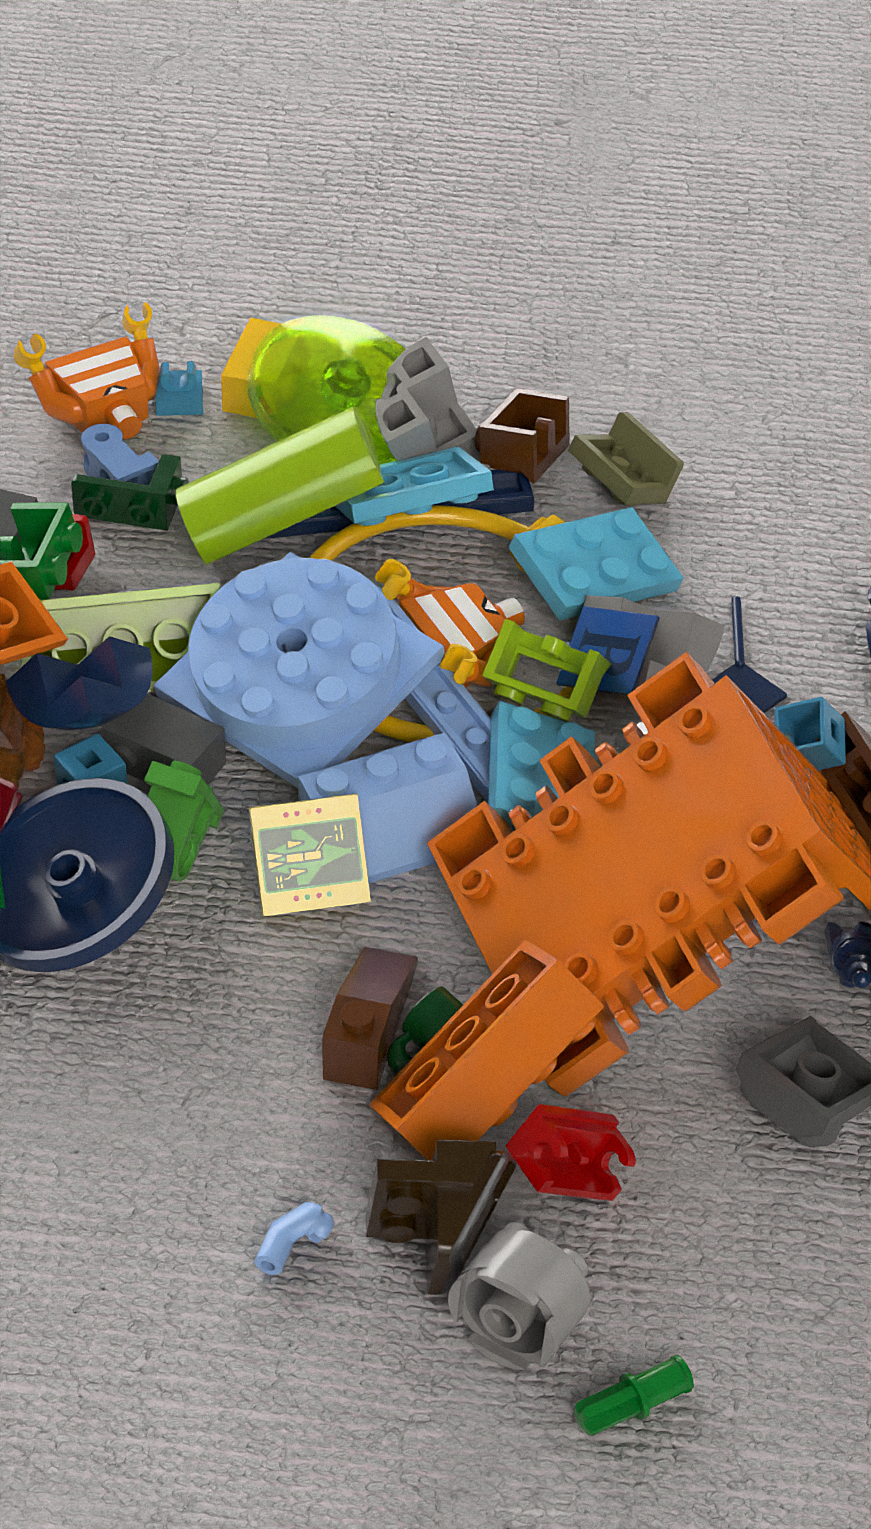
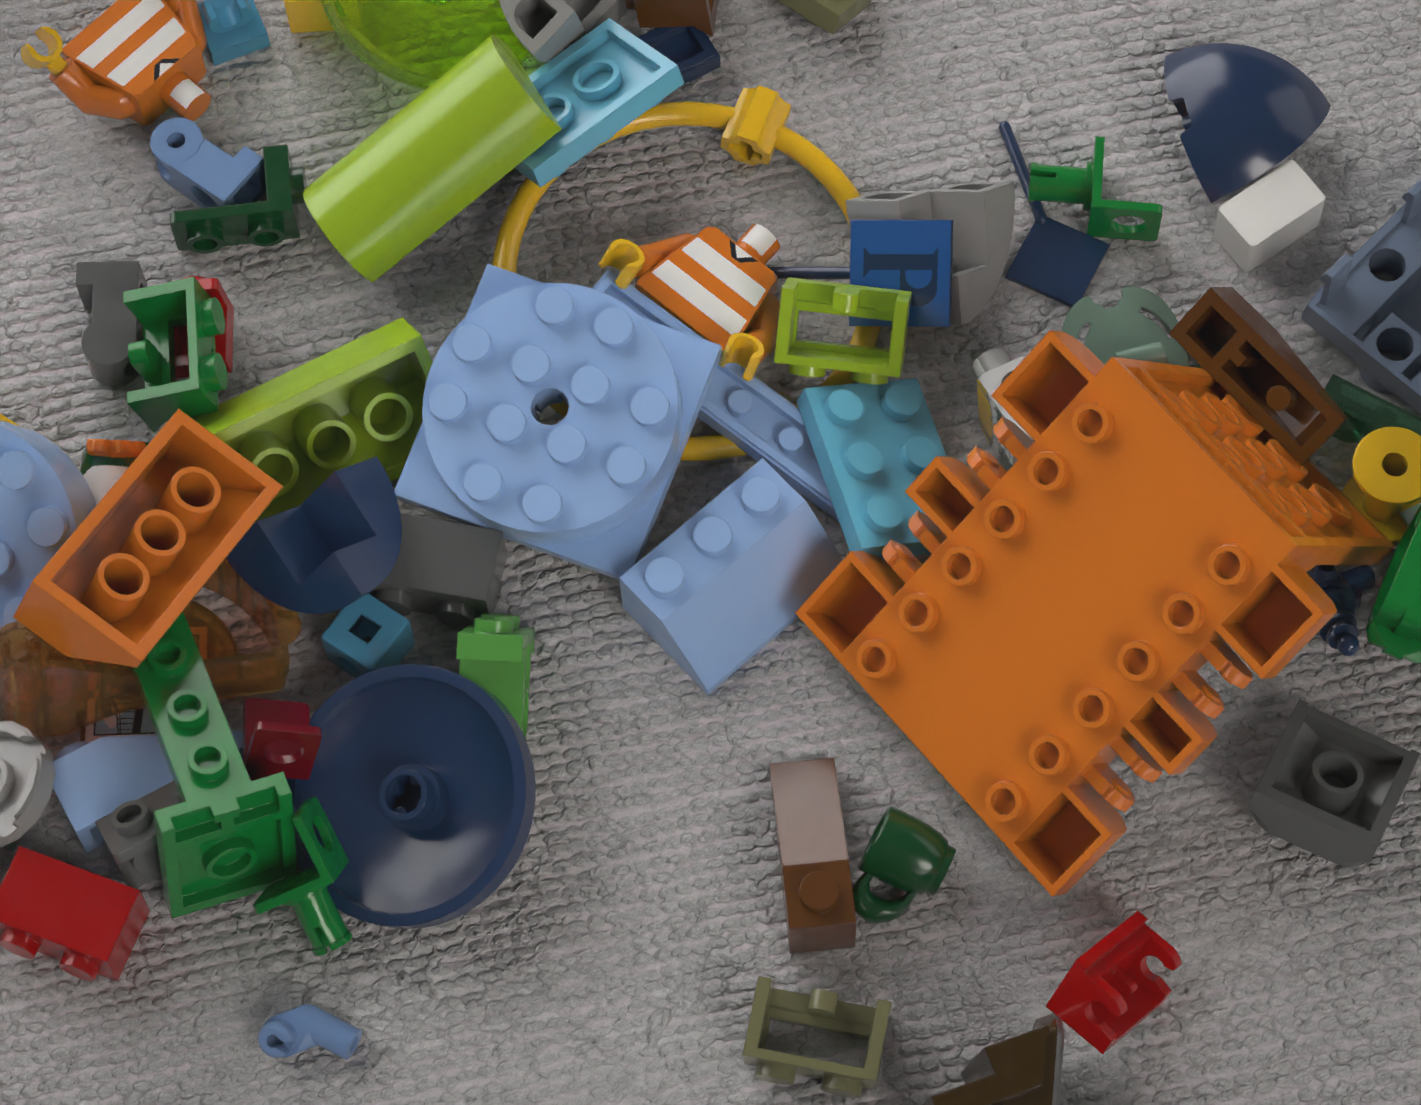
camera: 15 degrees left, 20 degrees up
tile [249,794,371,916] -> none
orange slope [369,940,605,1161] -> none
medium azure plate [508,507,684,621] -> none
dark azure piece [775,697,846,770] -> none
none -> olive window [742,976,891,1098]
none -> green bracket [1028,136,1163,241]

